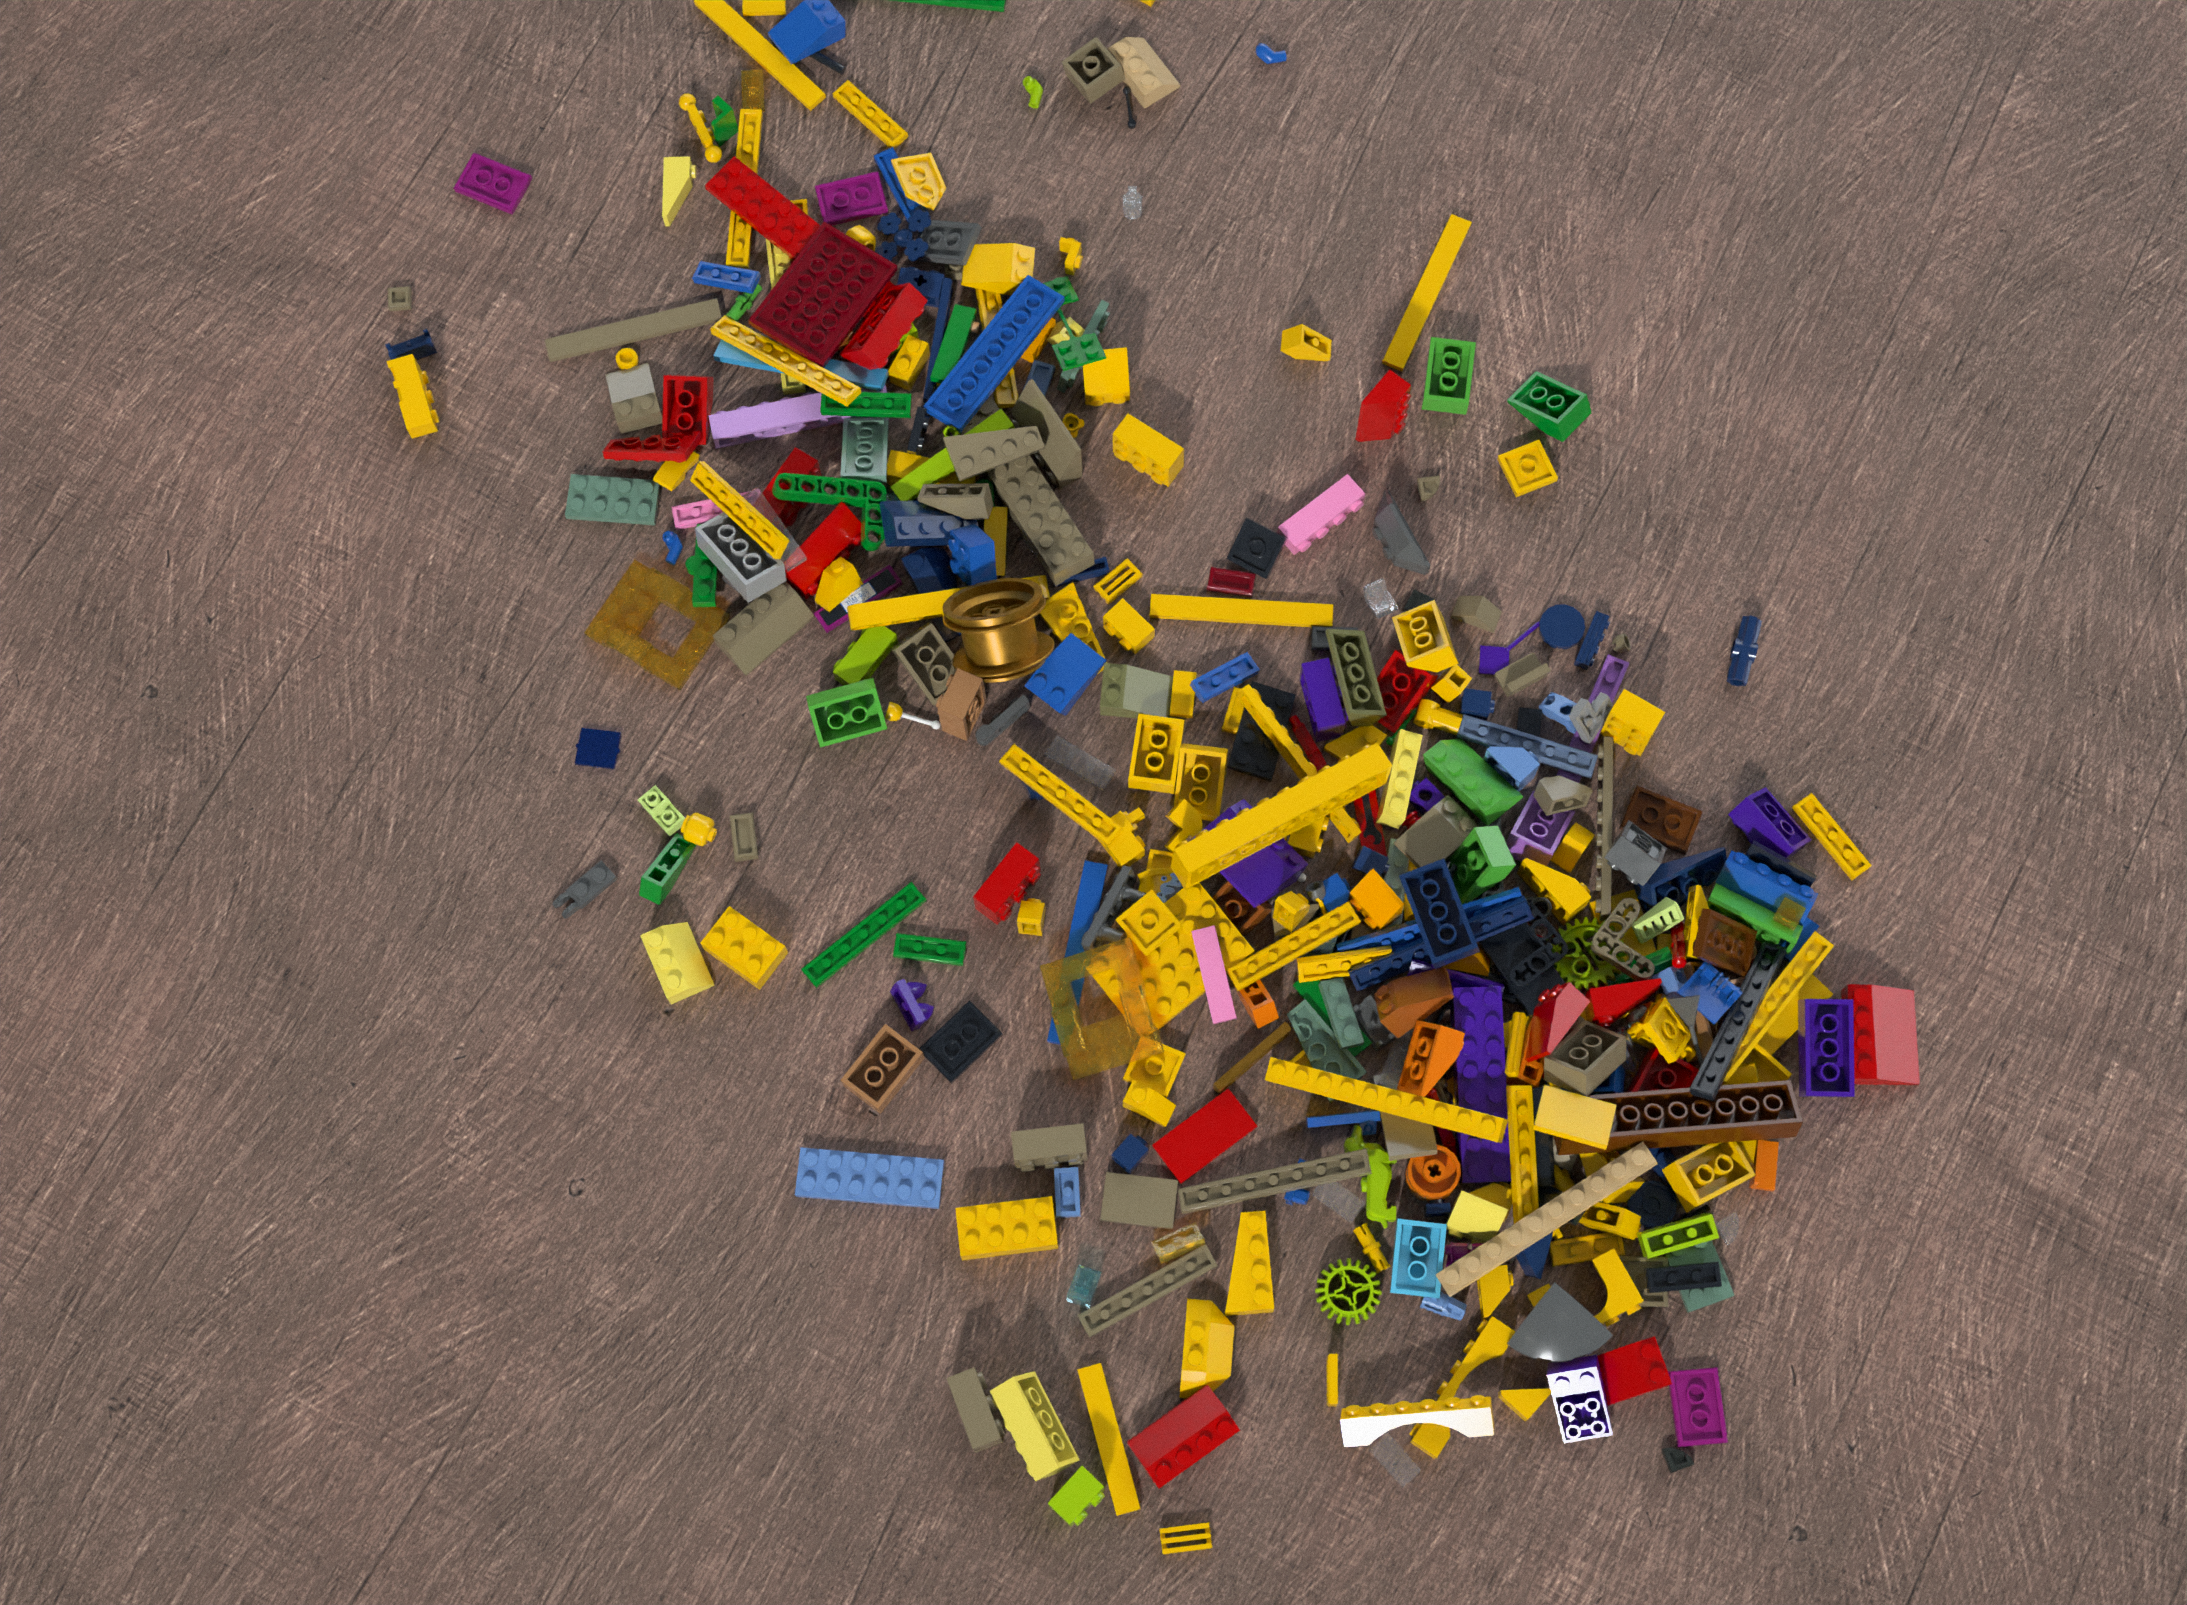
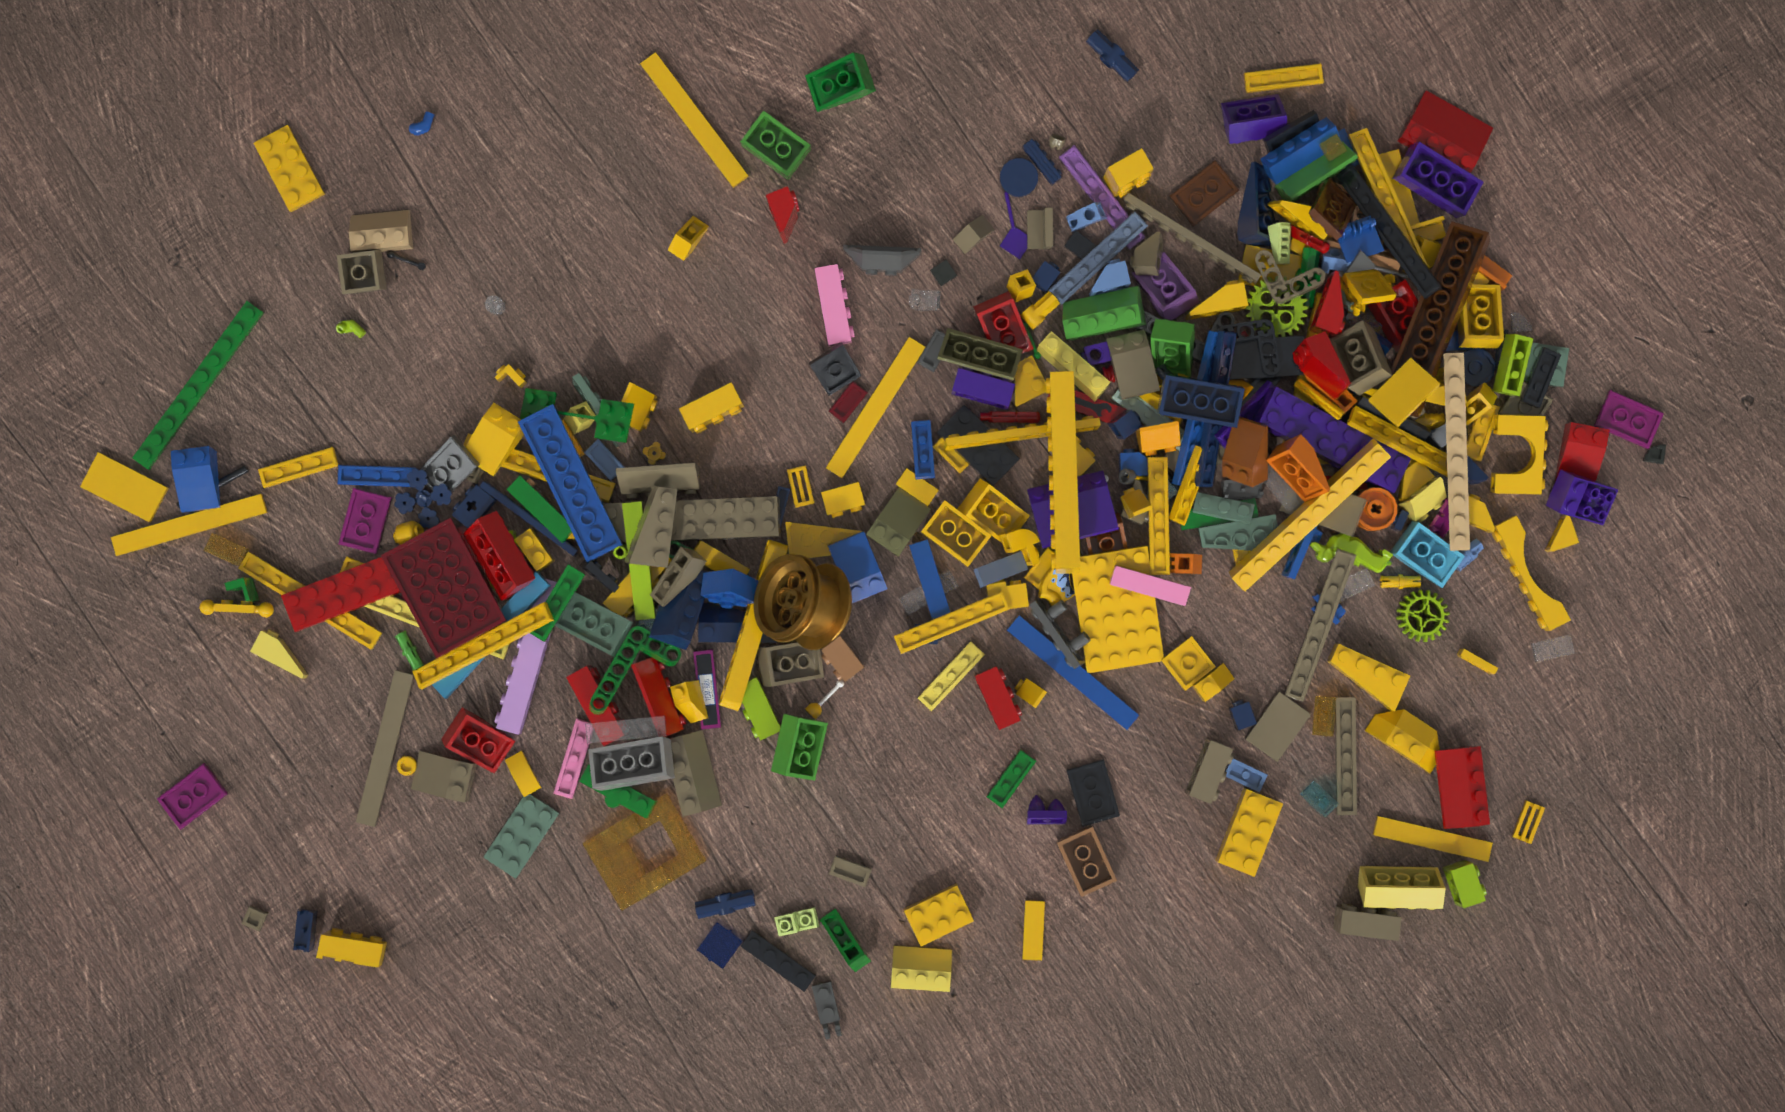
camera: 65 degrees left, 15 degrees up
red wing [602,430,703,463] -> none
blue arm [662,531,683,565] -> none
yellow head [681,812,717,847] -> none
yellow tile [690,461,790,559] -> none
blue tile [692,261,761,294] -> none
medium blue plate [795,1147,944,1209] -> none
green tile [801,882,927,989] -> none
yellow tile [891,153,946,211] -> none
dark grey hinge [975,694,1030,746] -> none
clear yellow piece [1040,938,1164,1080] -> none
yellow plate [1116,889,1183,957] -> none
red tile [1152,1088,1258,1184] -> none
pearl gold tile [1213,1022,1291,1094] -> none
arch [1340,1395,1494,1447] -> none
yellow slope [1392,600,1459,672] -> none
dark tan tile [1417,475,1440,502] -> none
yellow plate [1497,440,1558,497] -> none
dark grey brick [1507,1282,1613,1362] -> none
yellow slope [1550,822,1595,873] -> none
light grey plate [1569,692,1614,744] -> none
dark grey slope [1604,820,1667,886] -> none
none -> dark blue piece [695,889,756,919]
none -> black plate [741,930,816,992]
none -> blue tile [909,539,950,620]
none -> light yellow tile [918,641,985,711]
none -> sand blue tile [973,551,1028,588]
none -> yellow tile [1022,900,1045,961]

